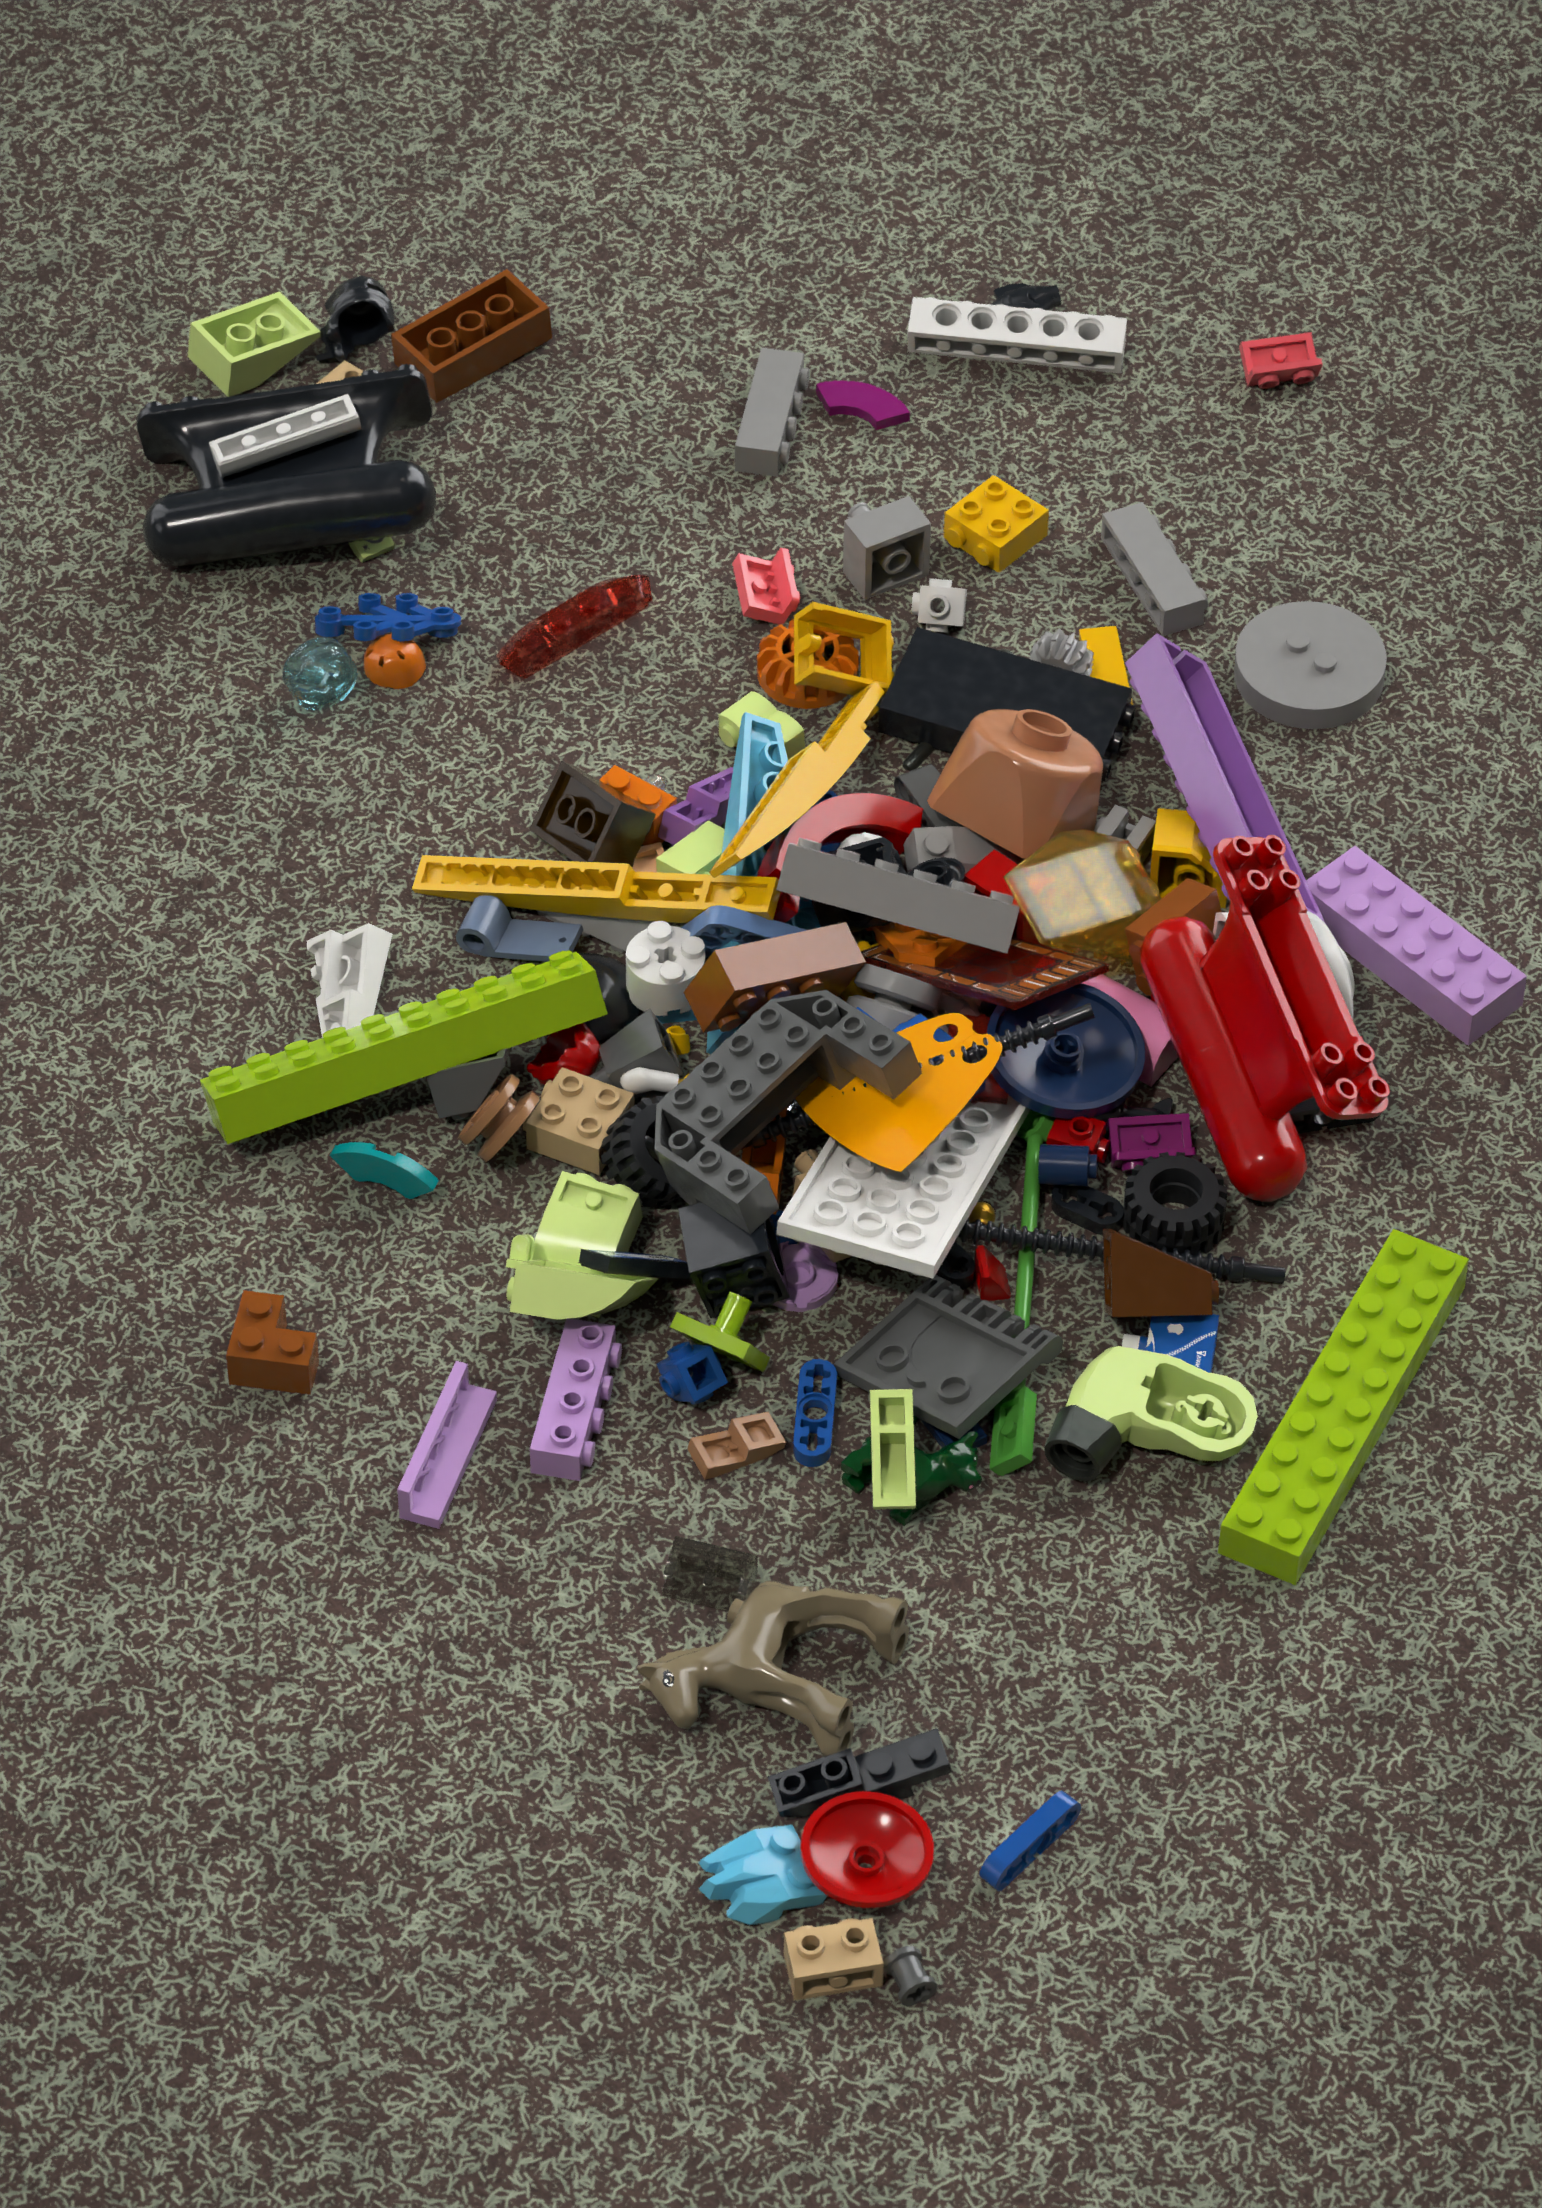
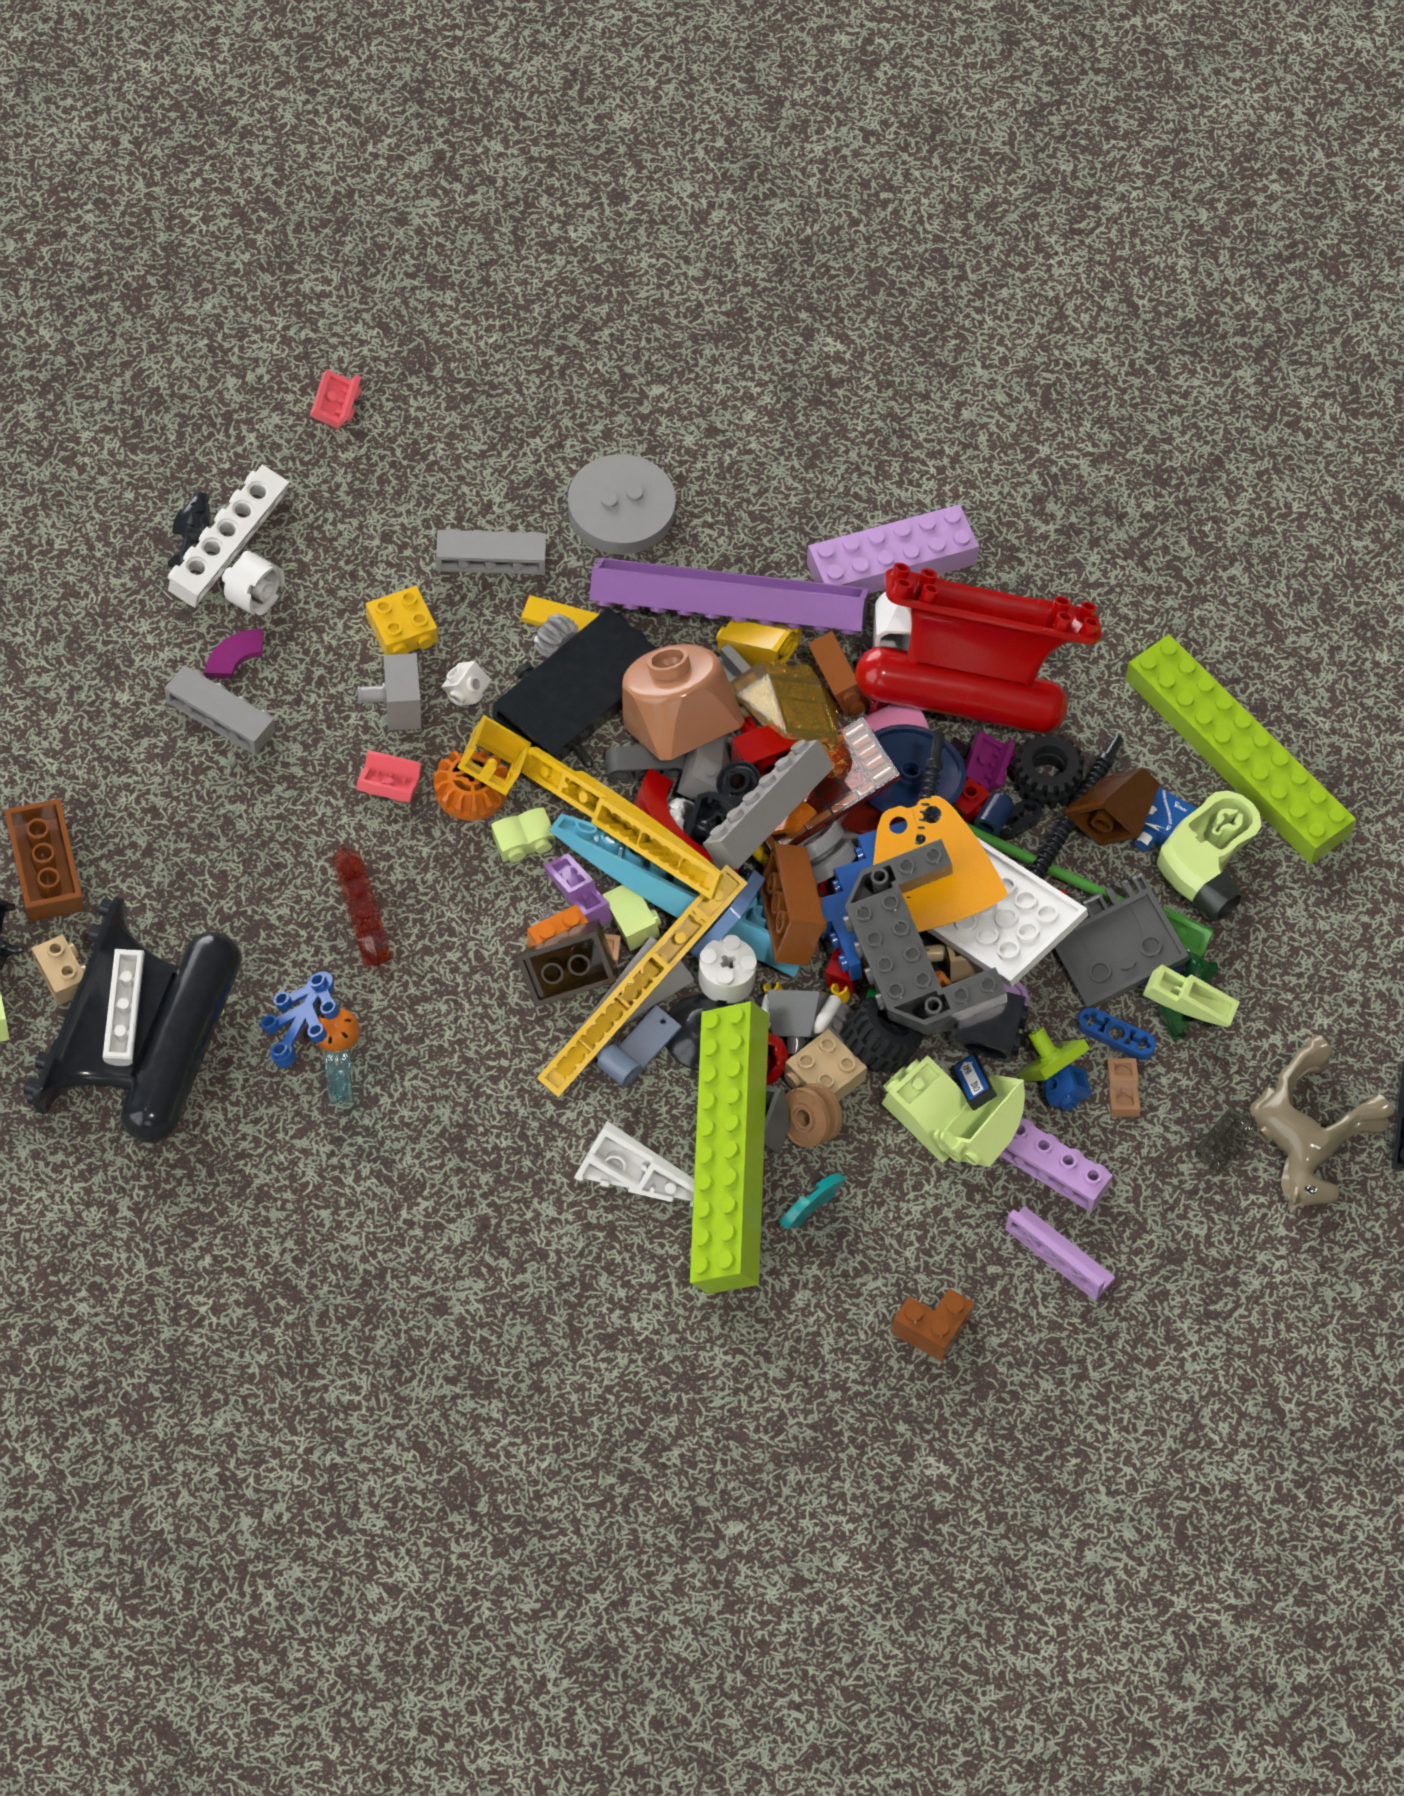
camera: 70 degrees left, 10 degrees up
none -> white brick [222,550,285,615]

